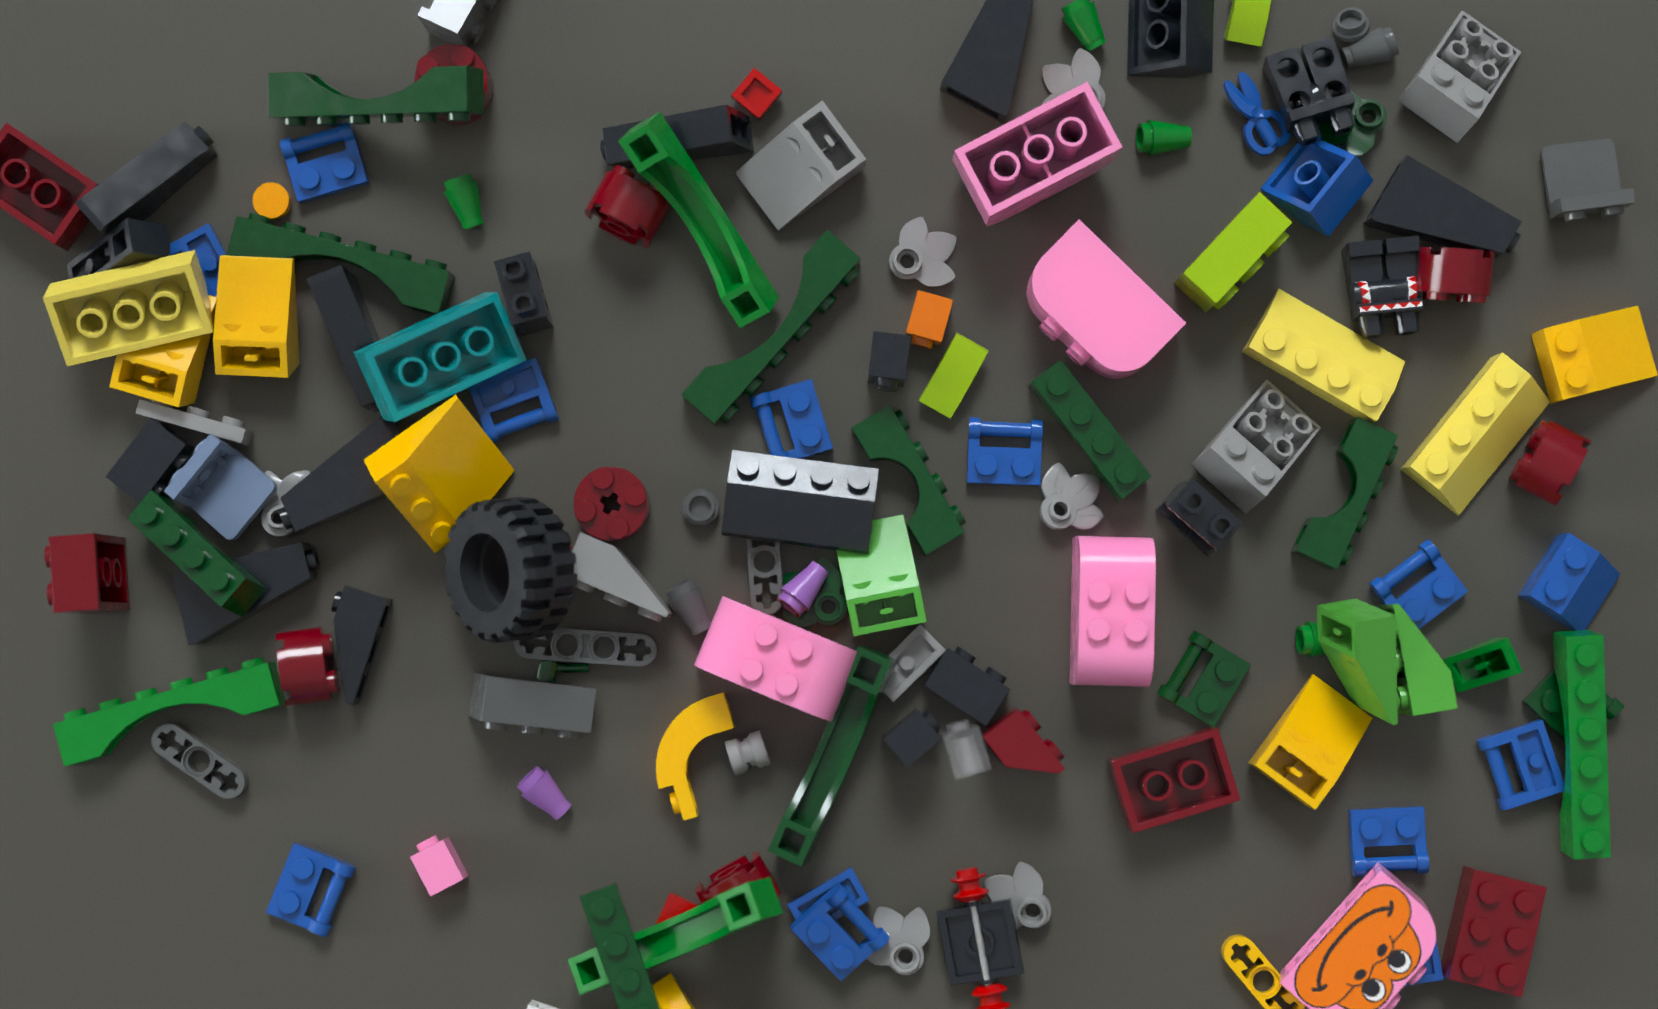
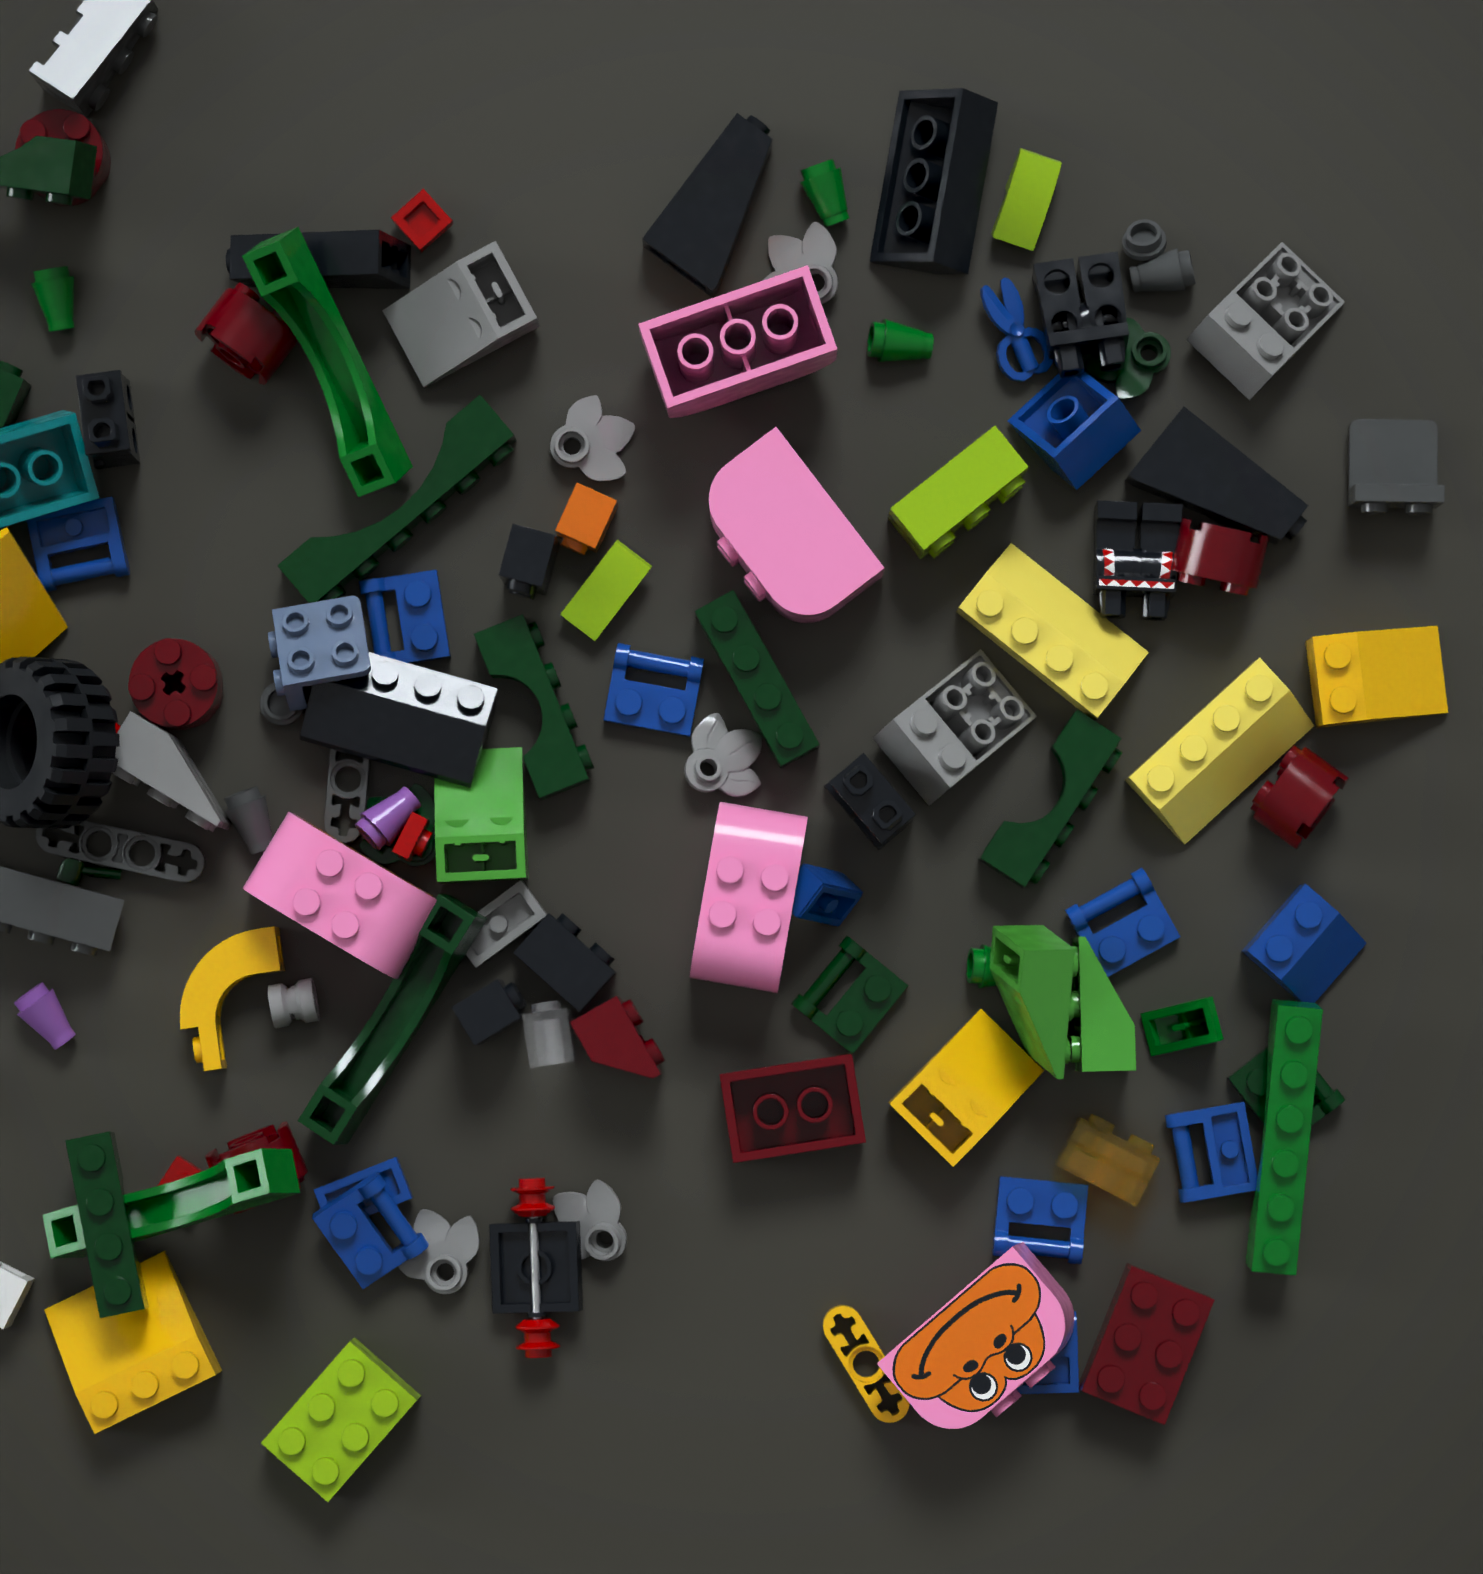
camera: 10 degrees right, 0 degrees up
none -> sand blue bracket [268,596,371,711]
none -> red plate [392,812,433,862]
none -> blue slope [792,863,864,927]
none -> clear yellow brick [1055,1114,1160,1206]

